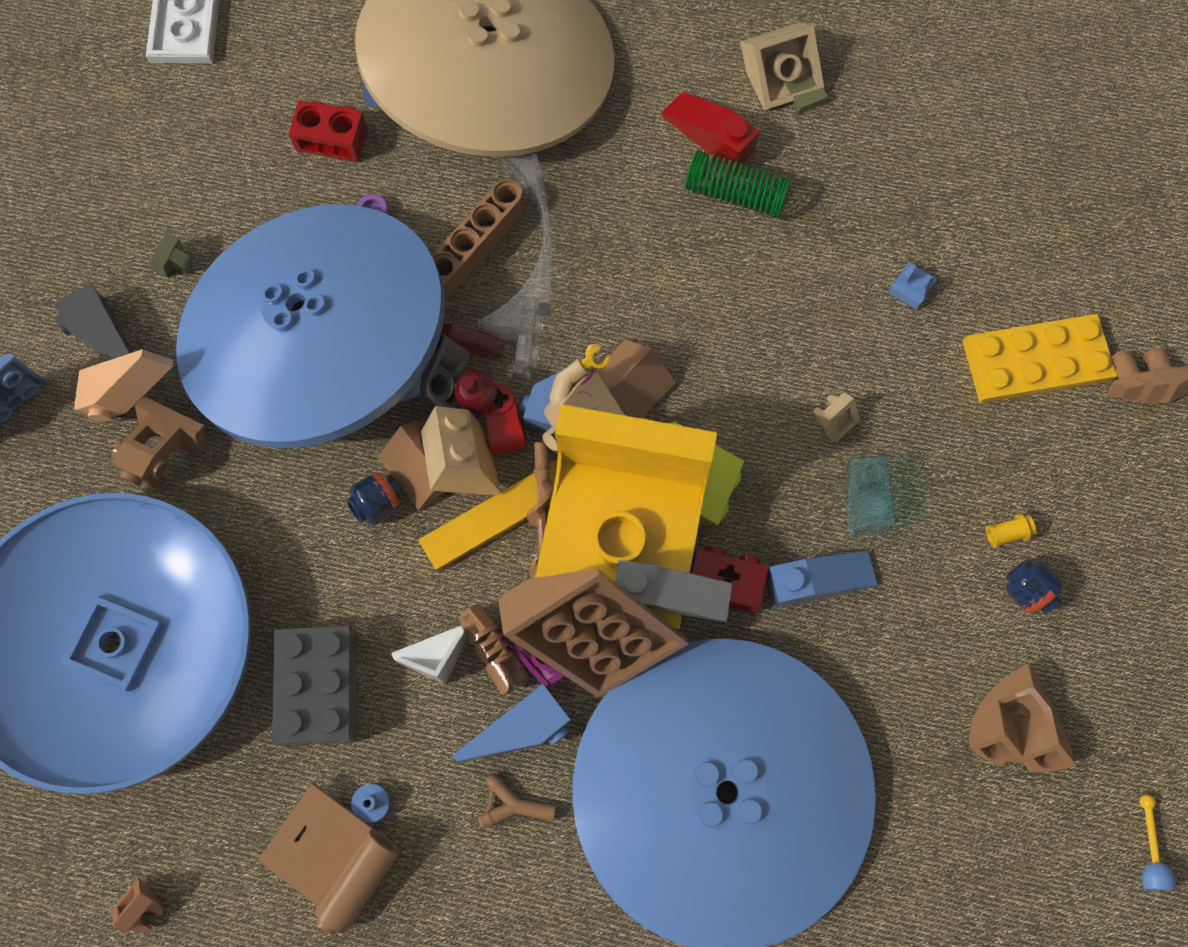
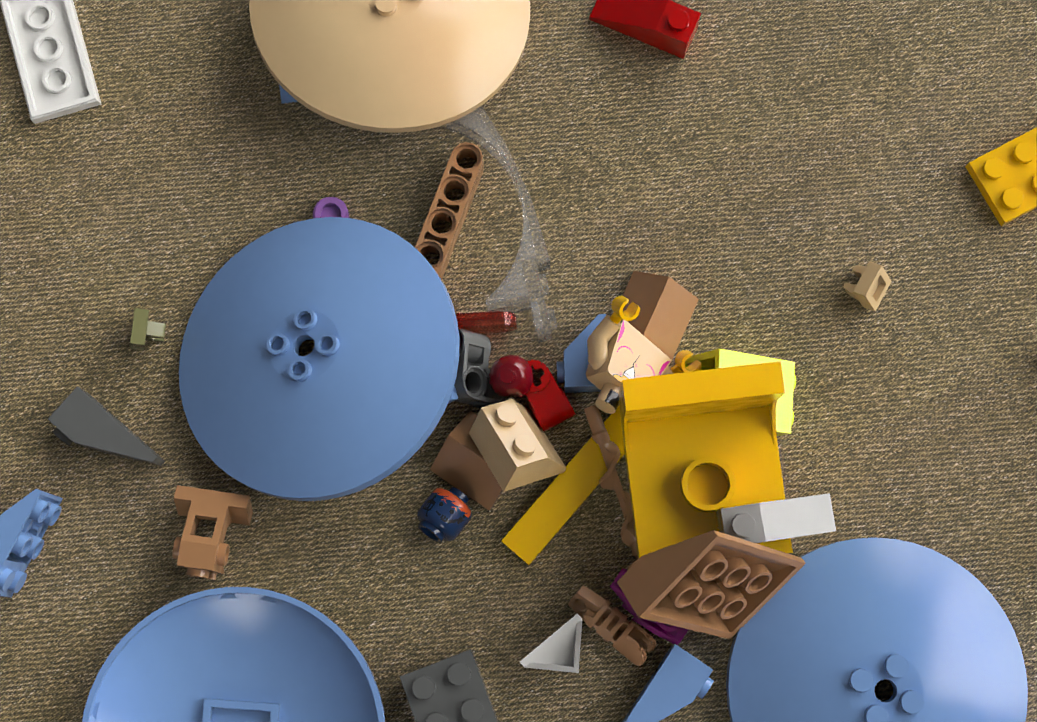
camera: 15 degrees left, 5 degrees up
light nougat slope [74,349,173,422] -> none
red brick [288,100,368,162] -> none
green piece [684,149,792,219] -> none
red brick [690,546,769,614] -> none
medium blue slope [765,551,878,609] -> none
clear light blue slope [846,455,895,537] -> none
medium blue tile [888,262,937,310] -> none

